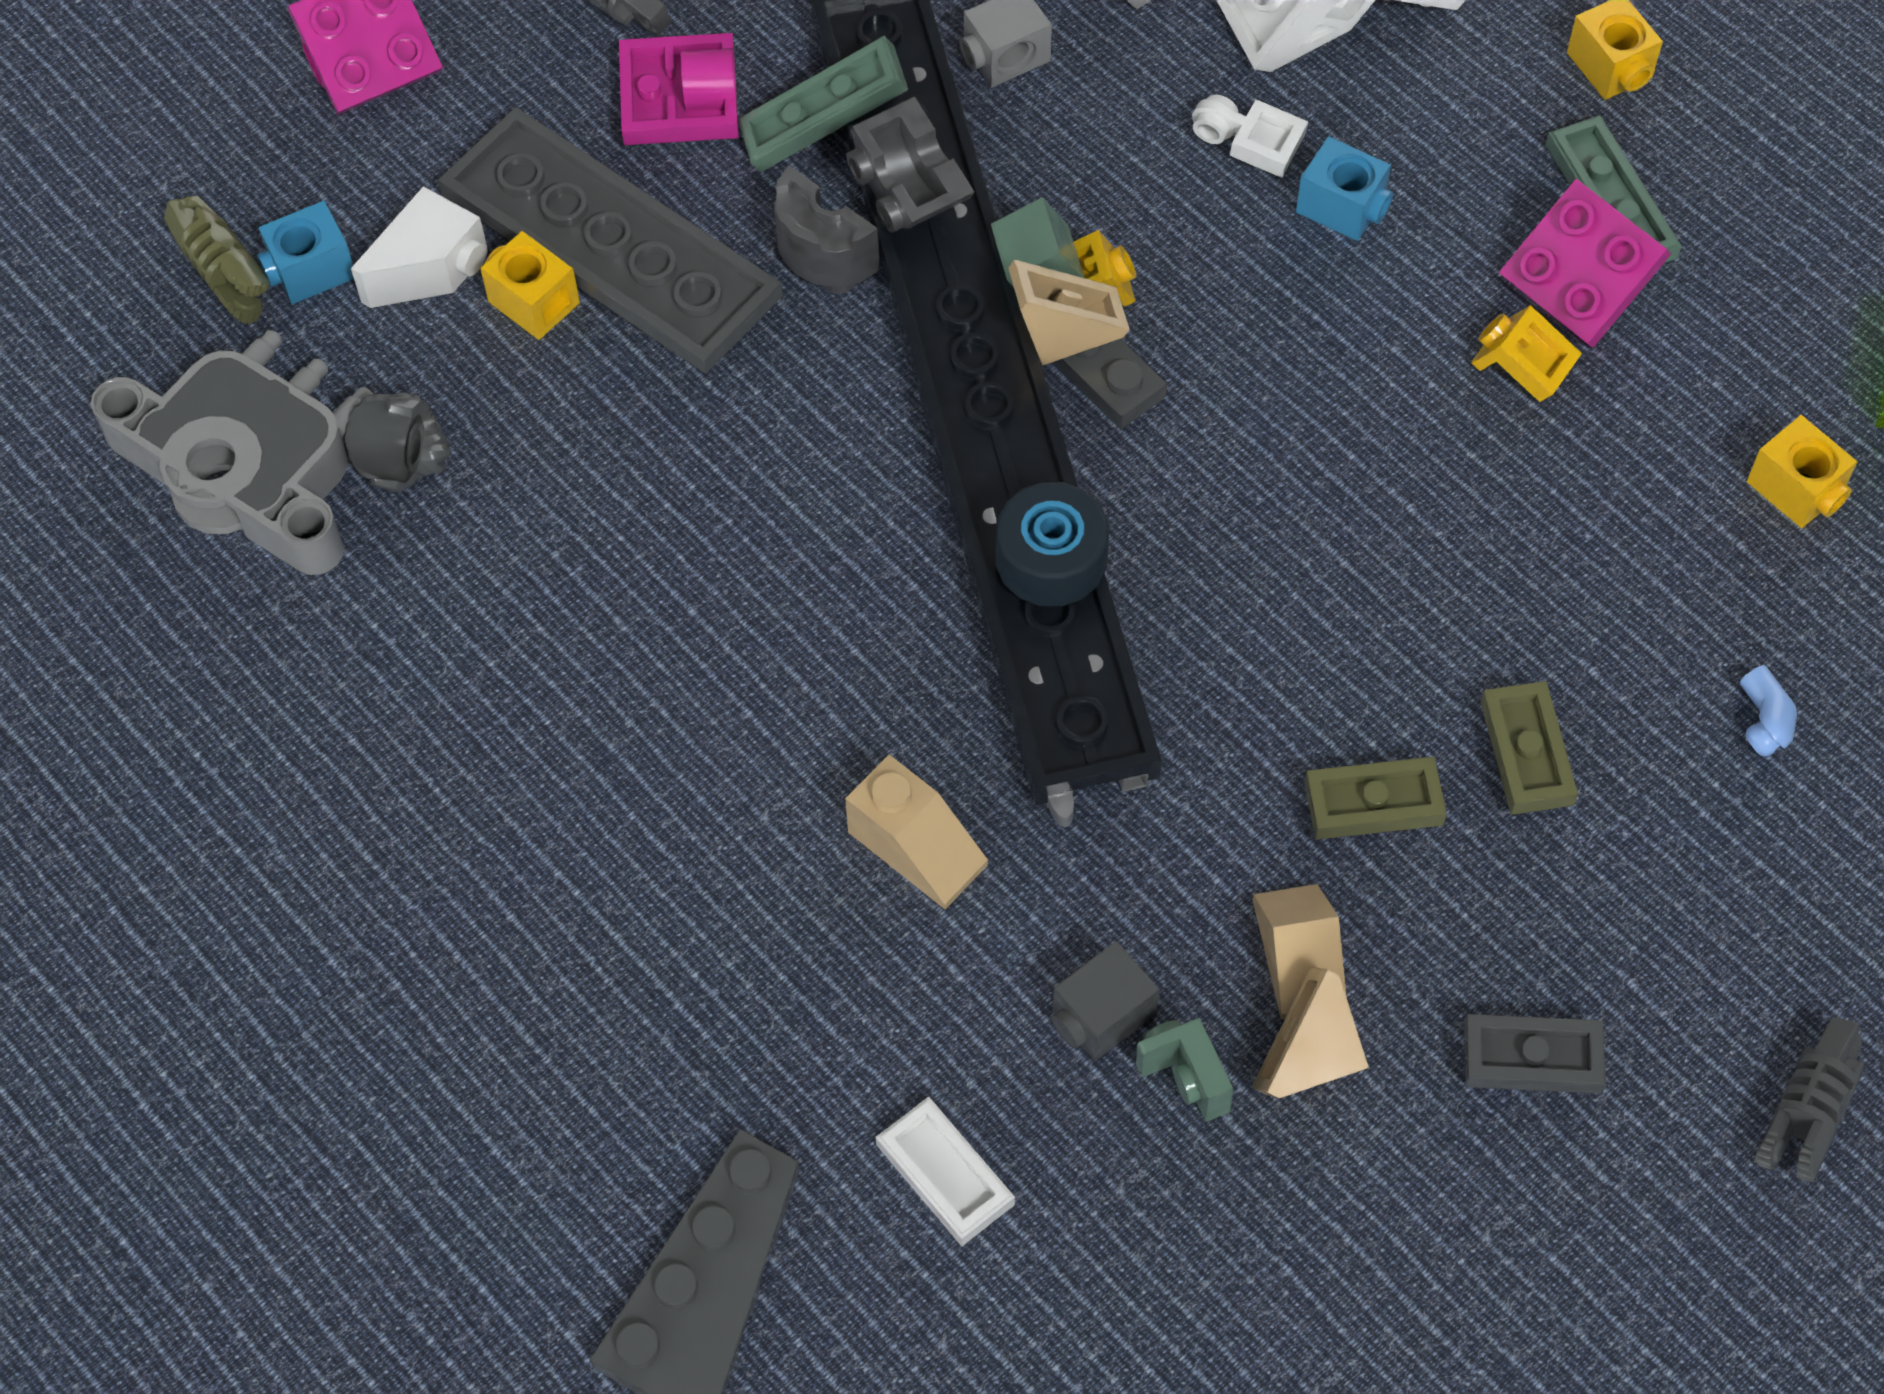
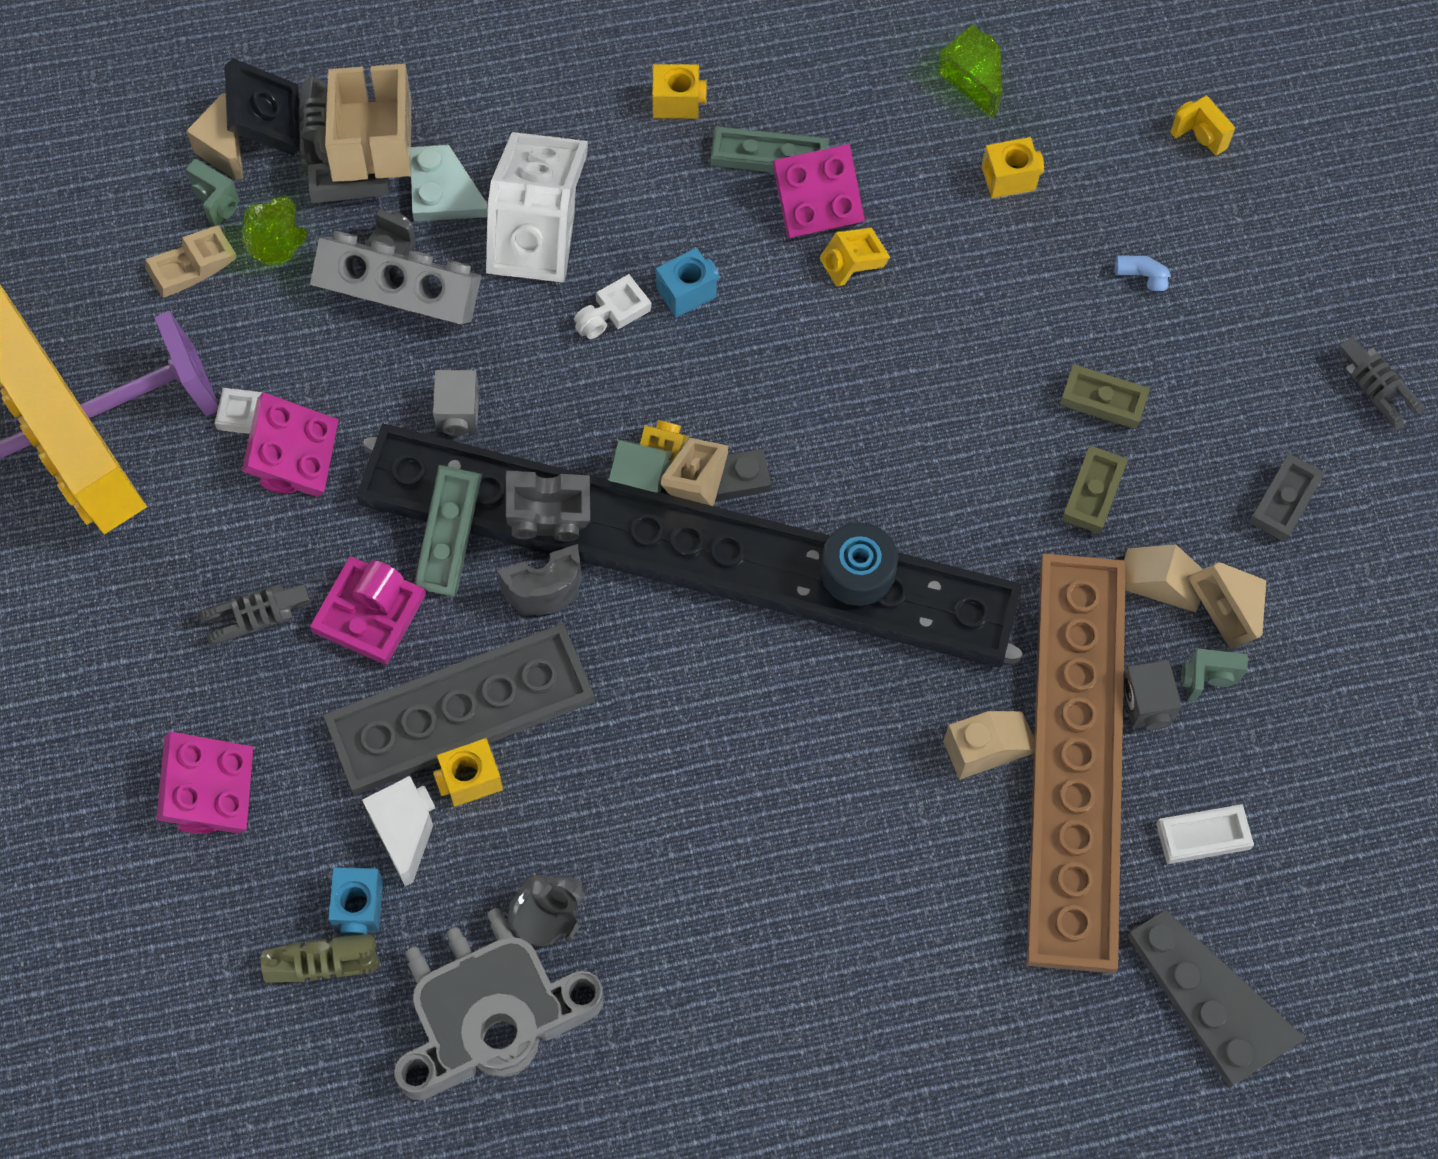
camera: 65 degrees left, 5 degrees up
none -> medium nougat plate [1026,553,1126,974]

